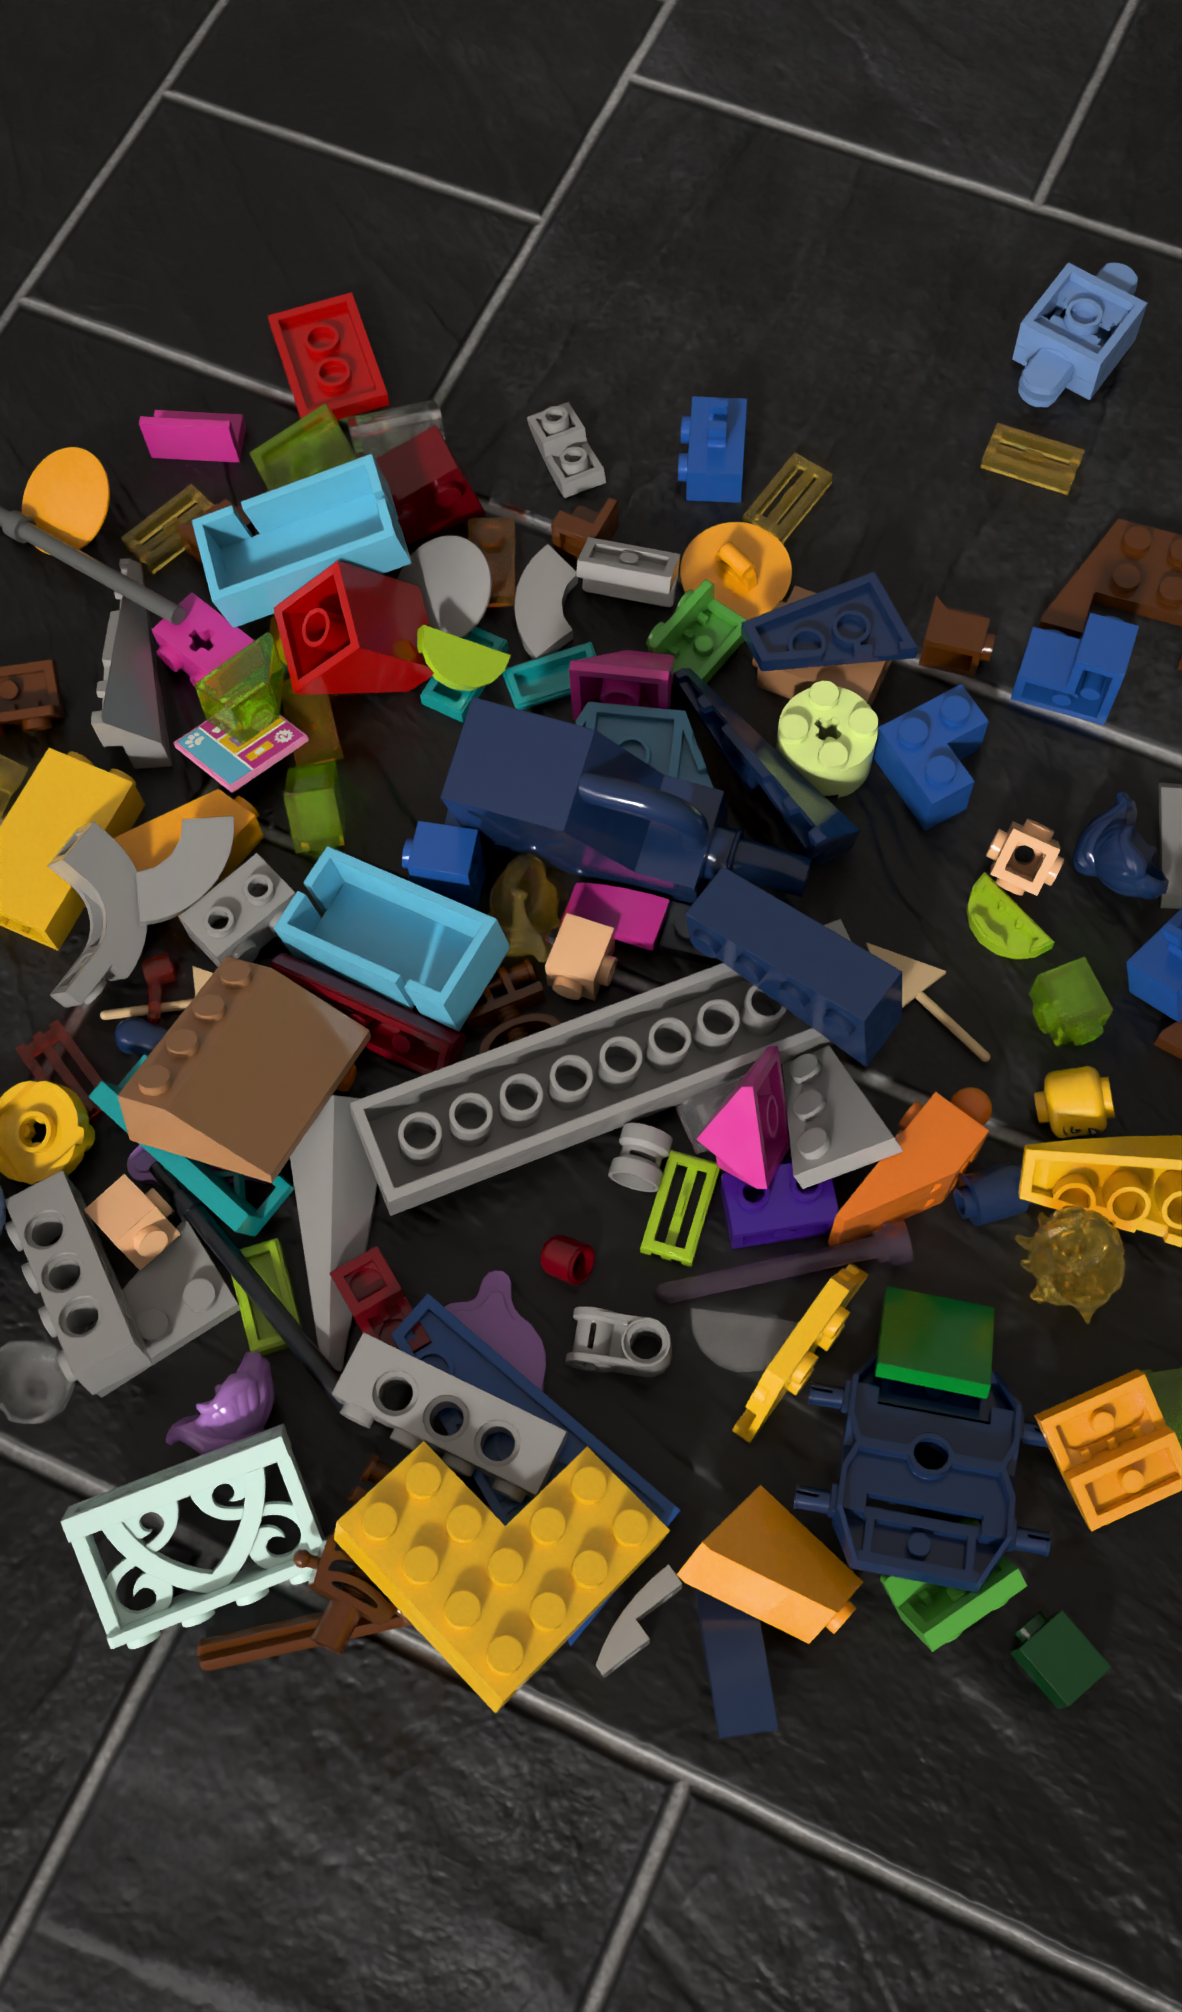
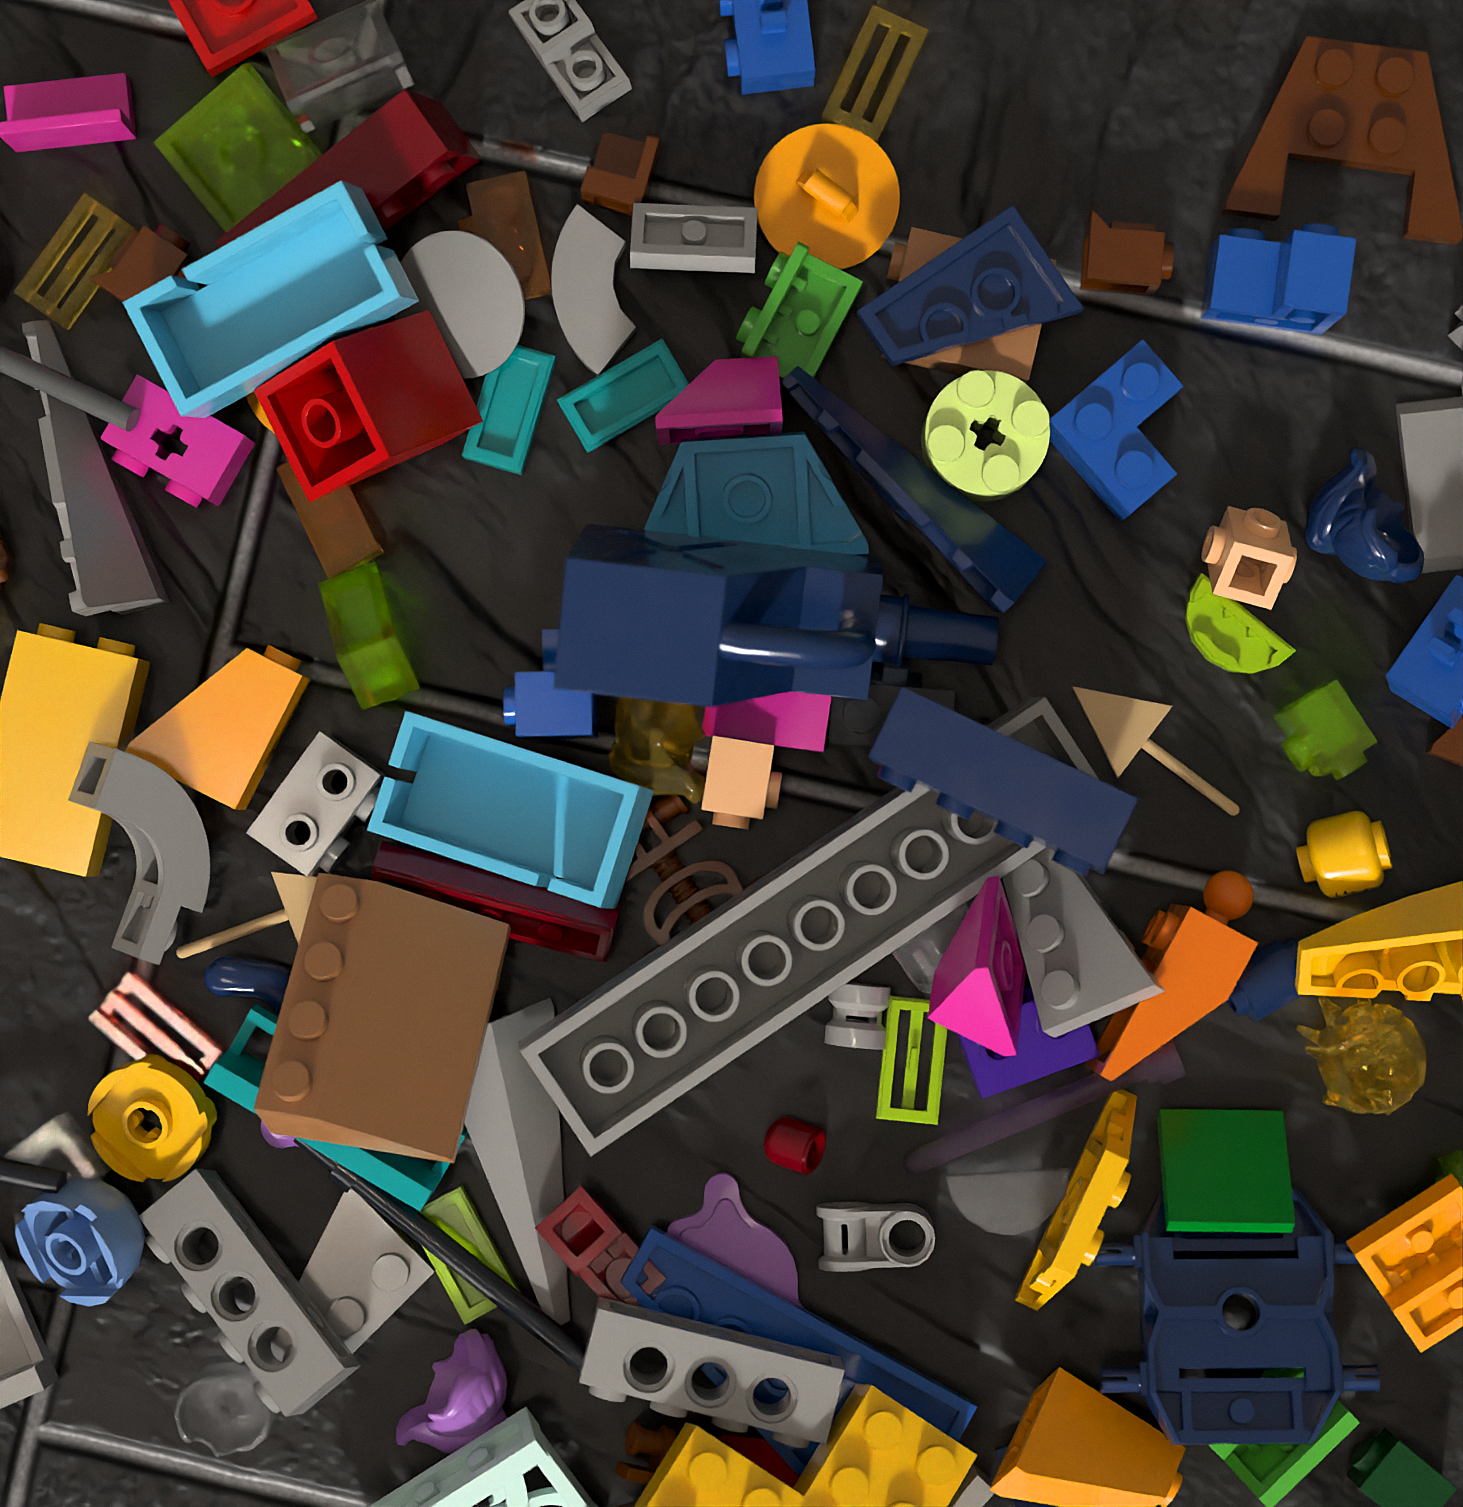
camera: 15 degrees left, 20 degrees up
light nougat brick [84,1173,181,1271] -> none
light grey tile [135,816,234,926] -> none
clear red hand [142,953,177,1024] -> none
piece [173,692,309,793] -> none
clear neon green slope [194,632,284,744] -> none
lime tile [417,625,511,691] -> none

